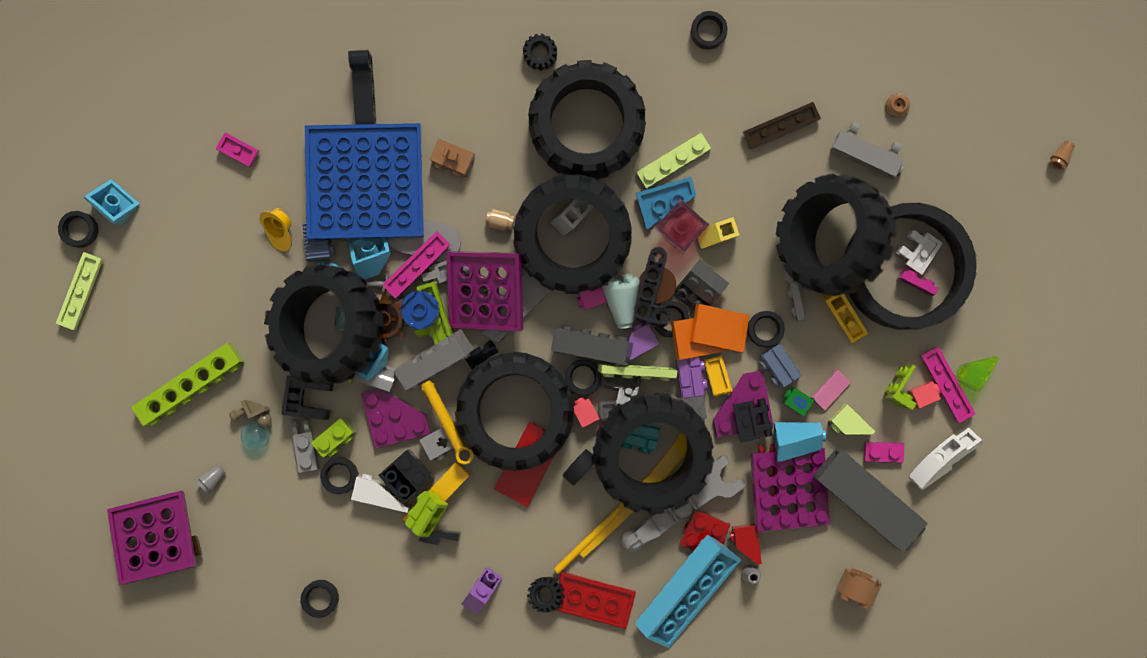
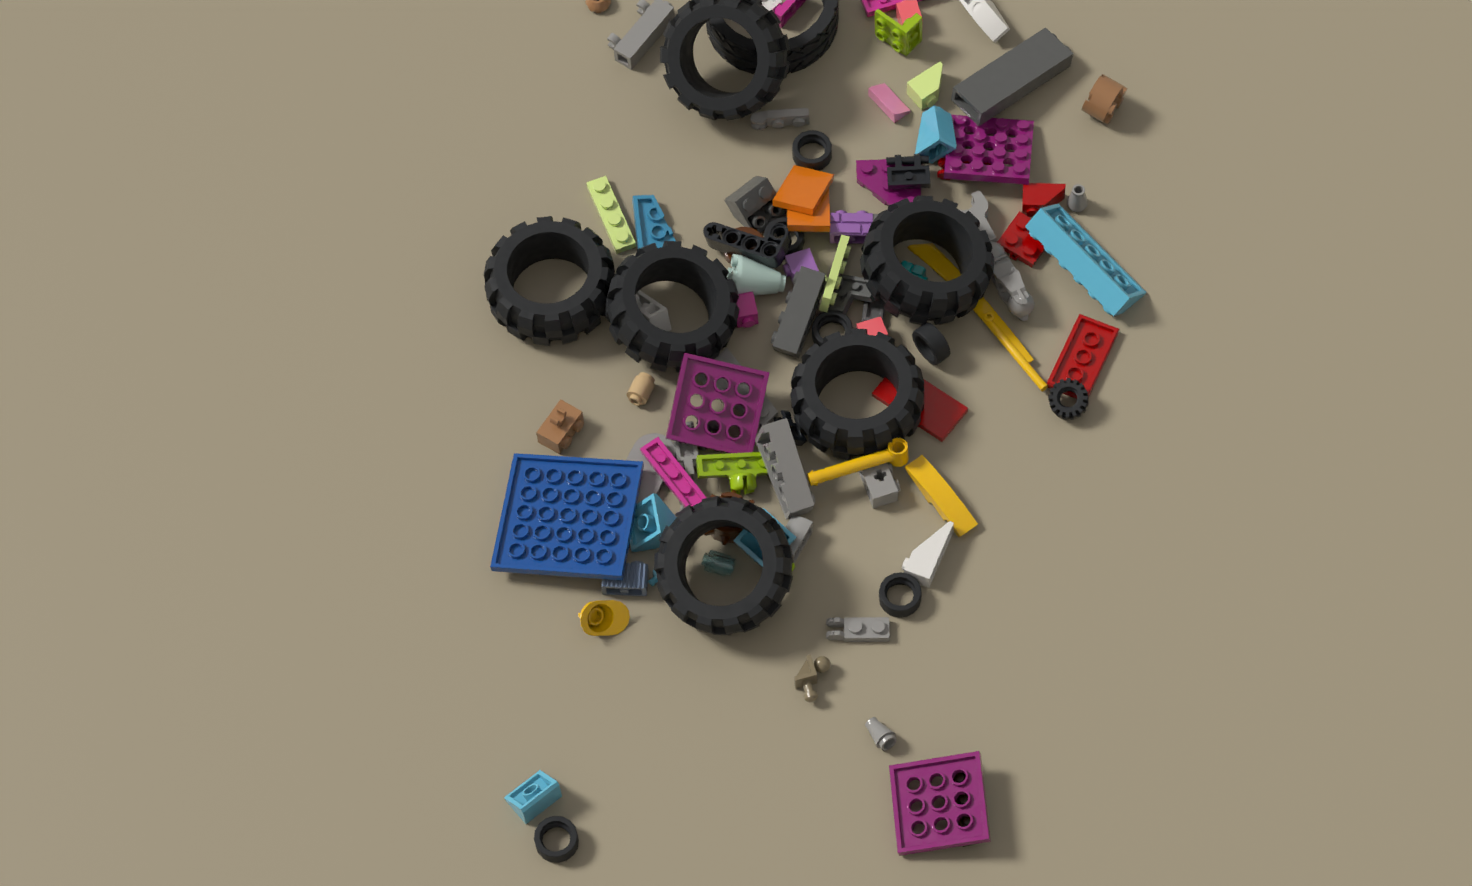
camera: 80 degrees left, 25 degrees down
yellowish green plate [56,252,103,330] -> none
lime brick [131,343,244,427] -> none
dark pink plate [216,132,260,168] -> none
clear light blue plate [240,421,270,450] -> none
black brick [281,375,334,420] -> none
black tyre [300,580,339,618] -> none
lime brick [311,417,356,458] -> none
black beam [348,50,377,124] -> none
magenta plate [361,388,431,448] -> none
black slope [378,449,434,505] -> none
blue tile [401,291,440,330] -> none
lime brick [405,491,448,537] -> none
black slope [419,530,461,545] -> none
medium lavender slope [462,567,502,615] -> none
black tyre [523,33,557,71] -> none
clear pink slope [655,199,709,254] -> none
black tyre [691,11,728,50] -> none
light yellow slope [695,217,739,249] -> none
yellow tile [703,355,732,397] -> none
dark brown plate [743,101,821,150] -> none
sand blue brick [759,343,802,388] -> none
green brick [782,387,814,416] -> none
yellow slope [821,293,868,343] -> none
dark pink plate [864,442,904,463] -> none

